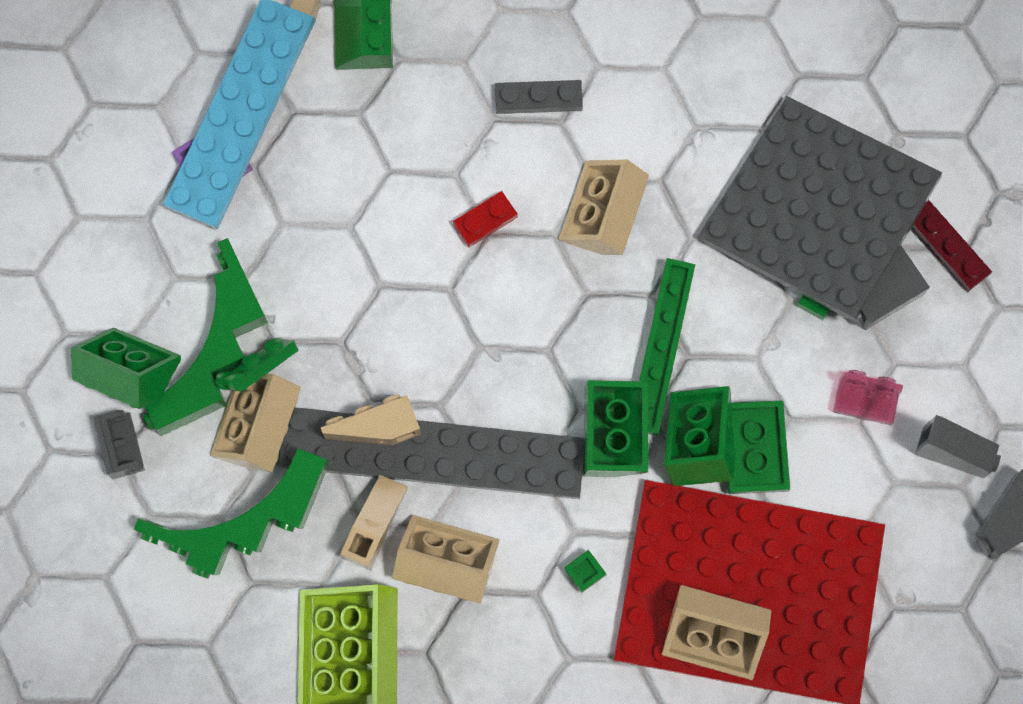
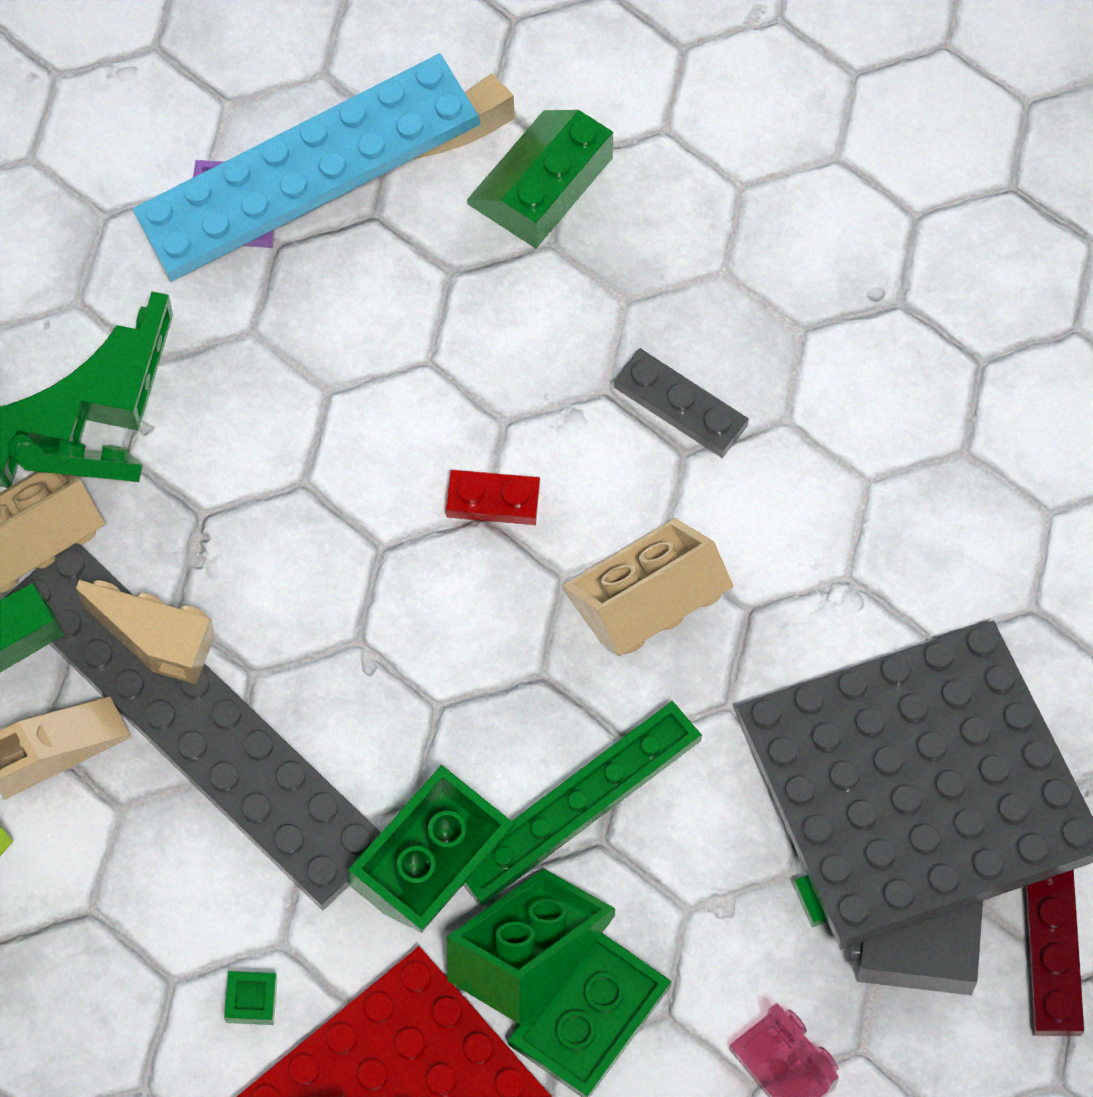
camera: 40 degrees right, 10 degrees down
tan slope [392,515,500,604] -> none

